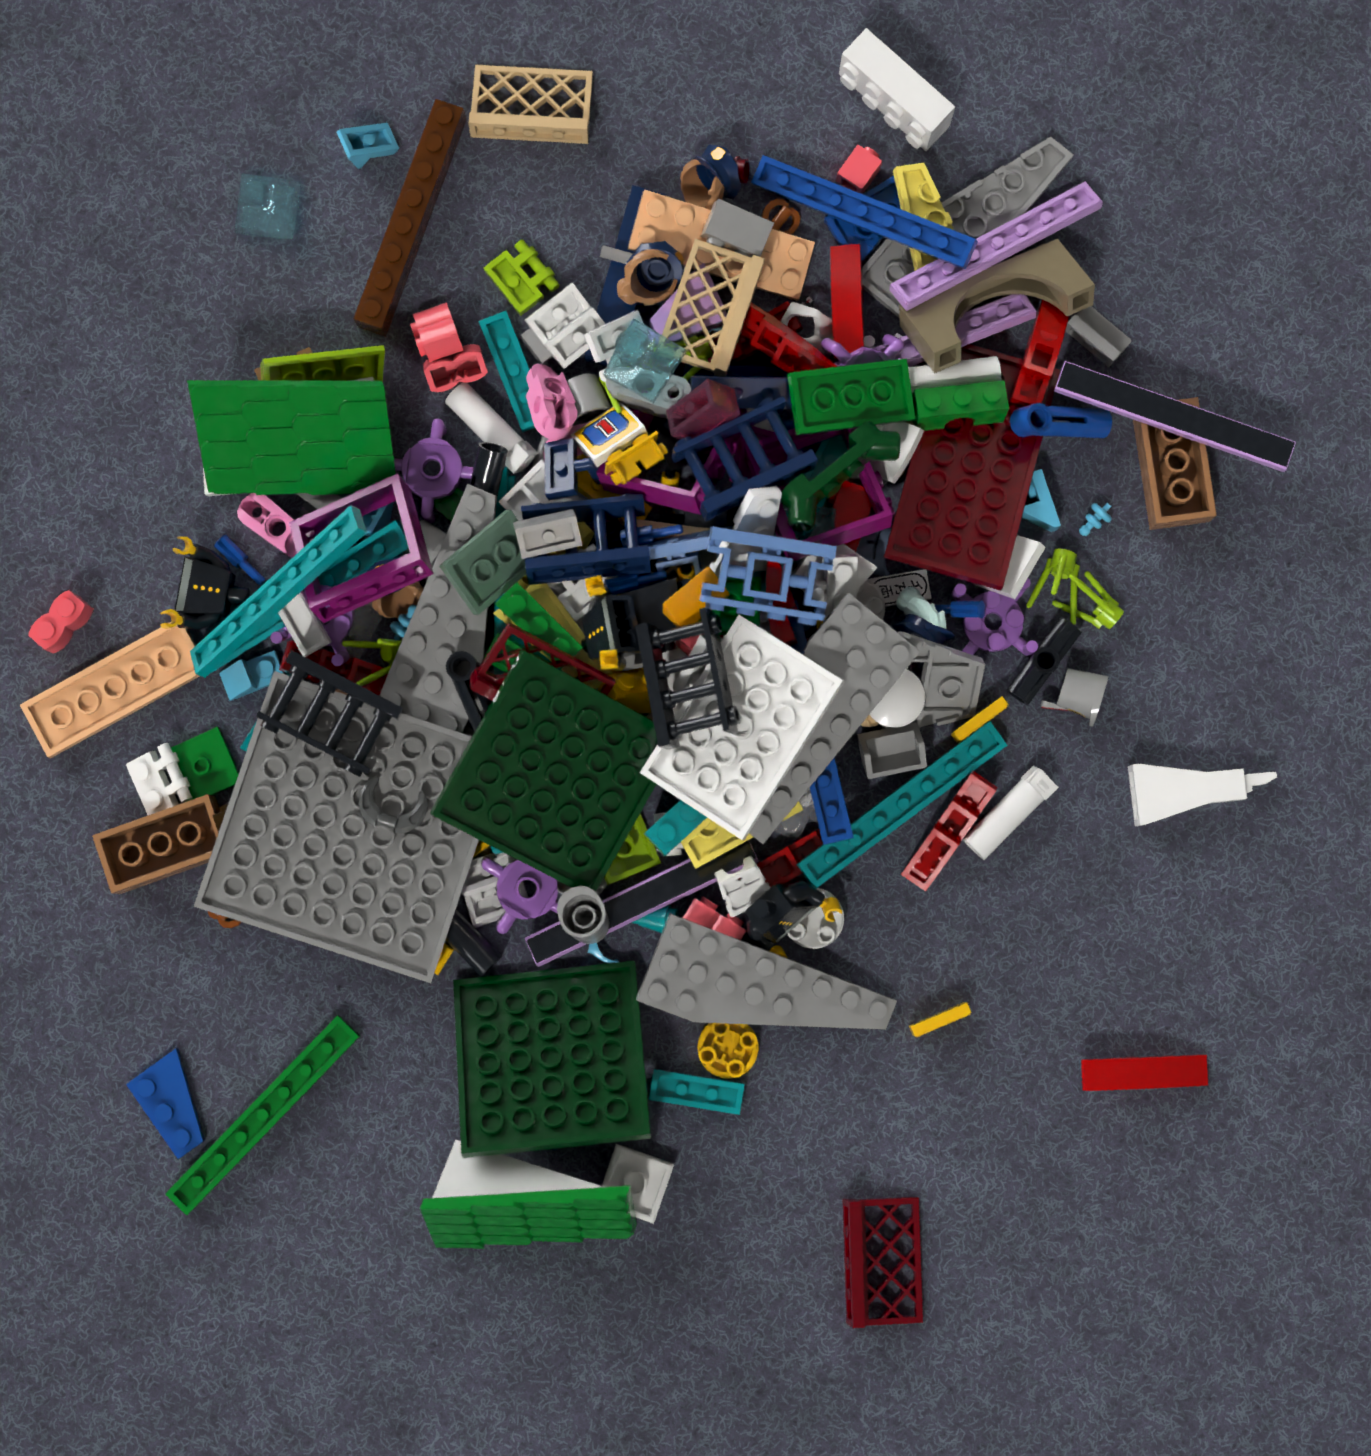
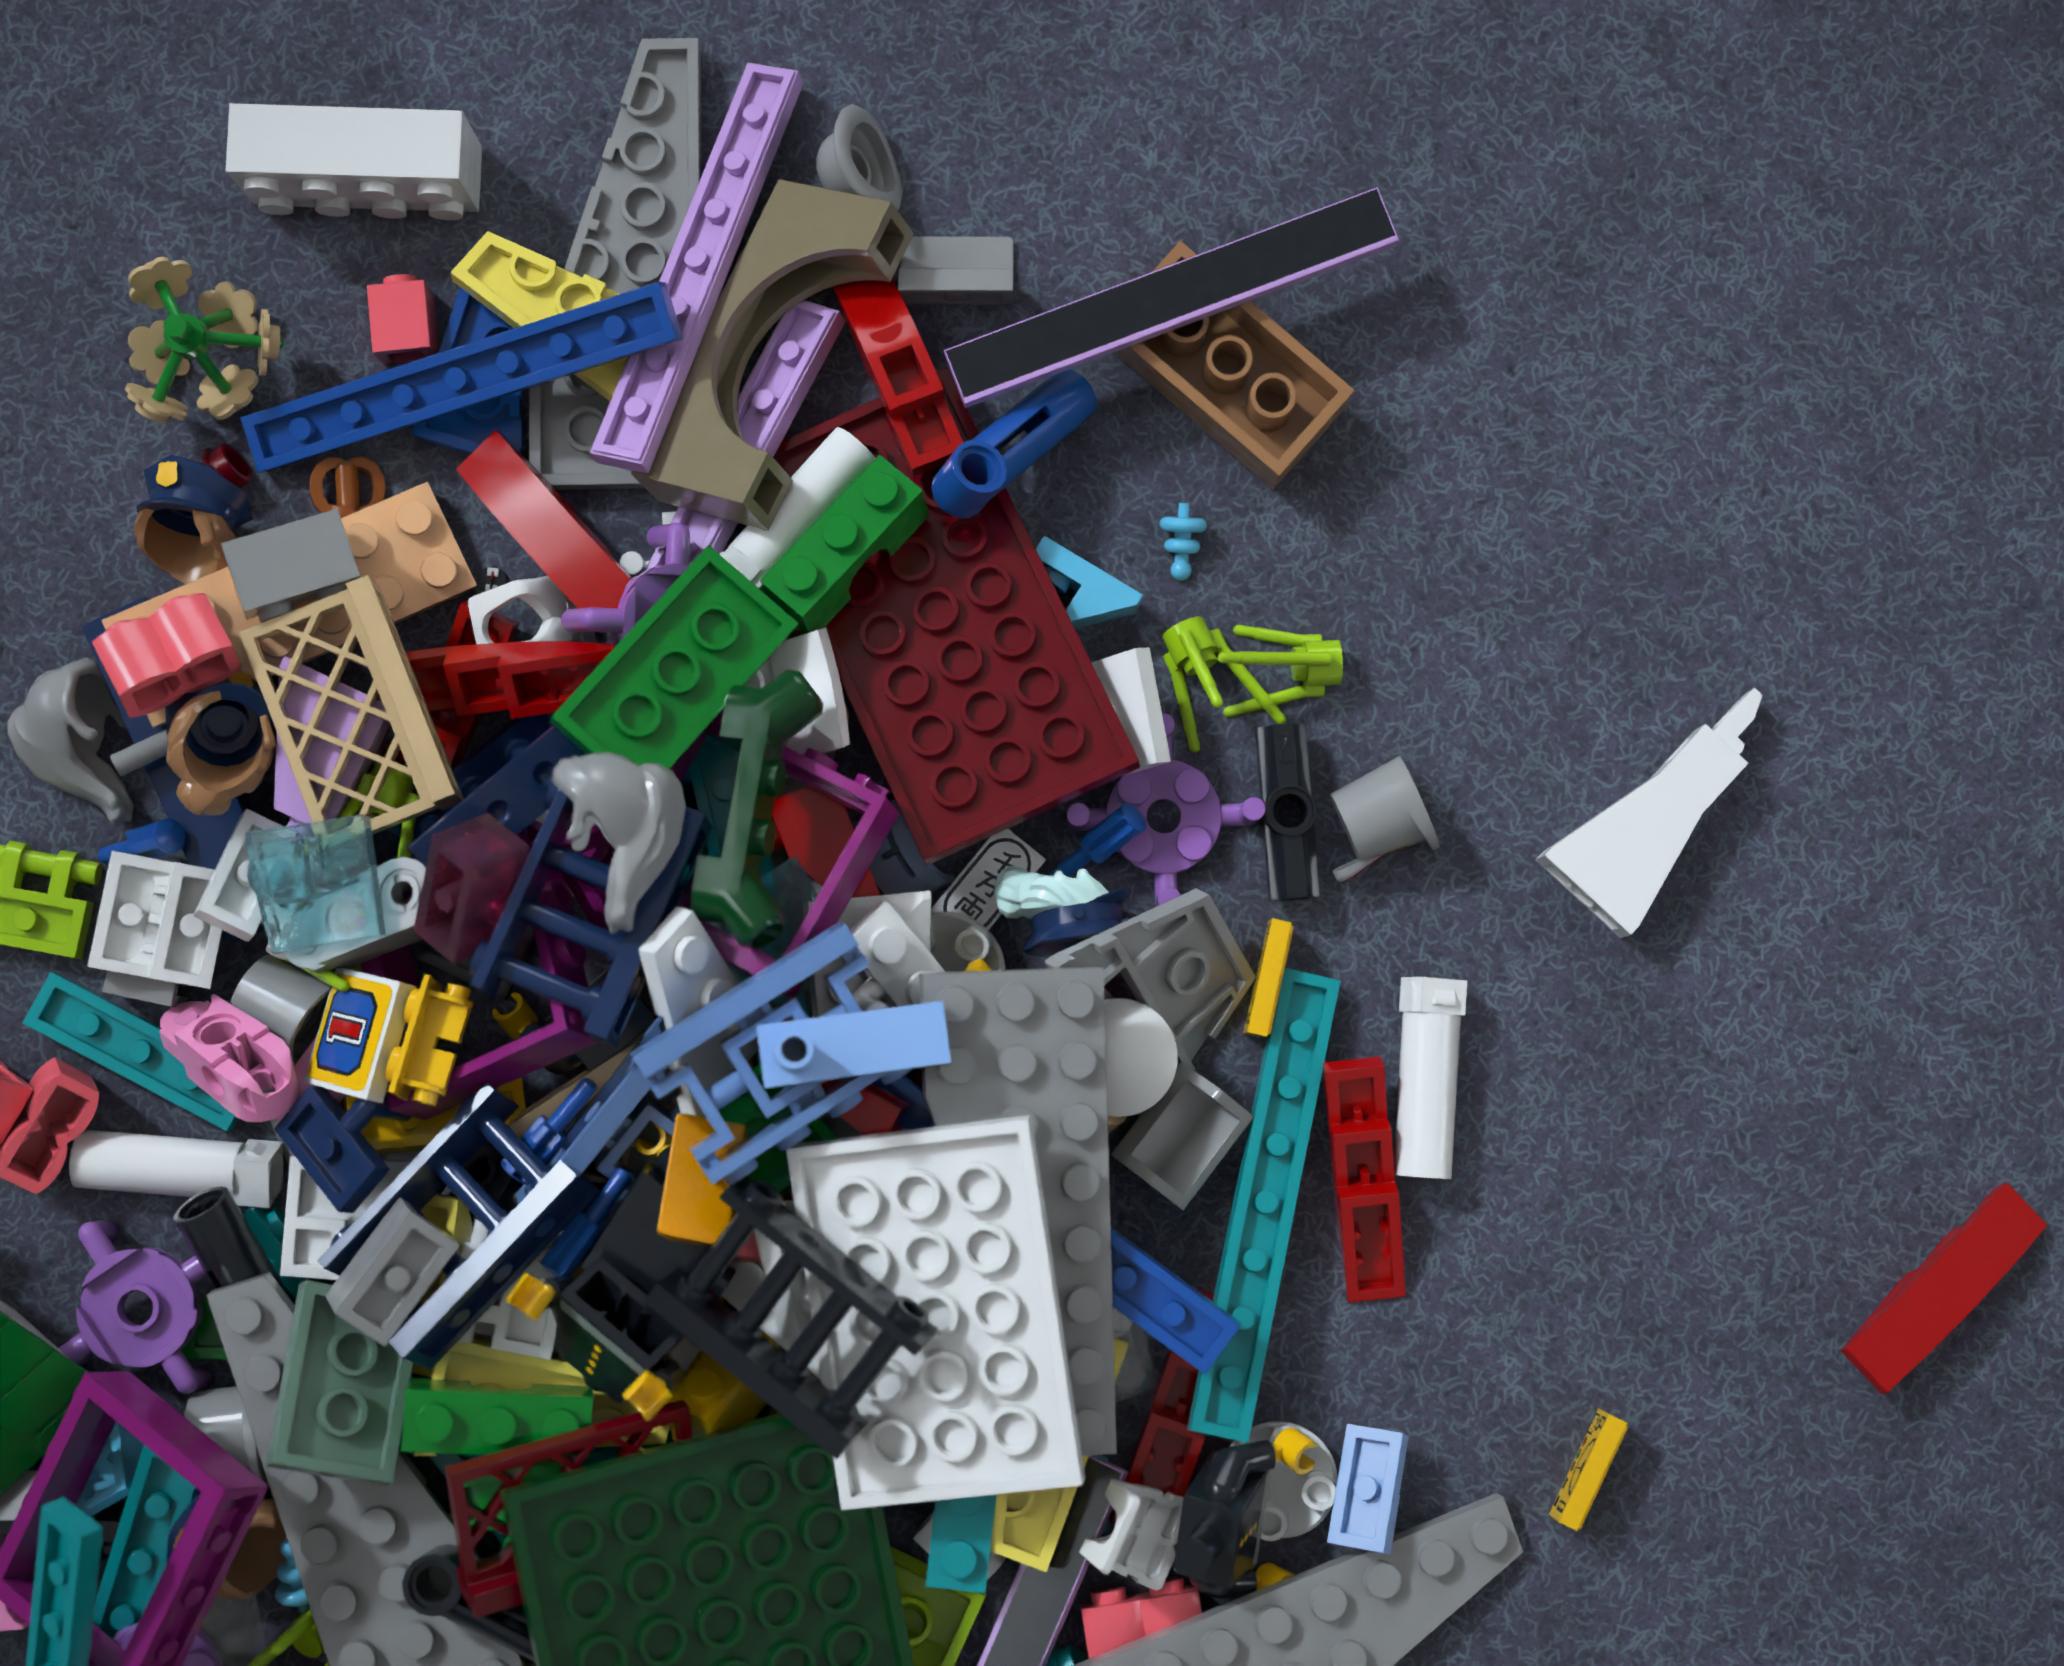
camera: 50 degrees left, 0 degrees up
none -> light grey piece [7,657,134,828]
none -> coral brick [92,593,241,718]
none -> blue axle [98,818,185,864]
none -> tan plant [125,257,284,423]
none -> light grey piece [552,752,686,934]
none -> light blue piece [756,1001,951,1089]
none -> light grey hat [816,104,903,211]
none -> light blue plate [1327,1424,1409,1555]

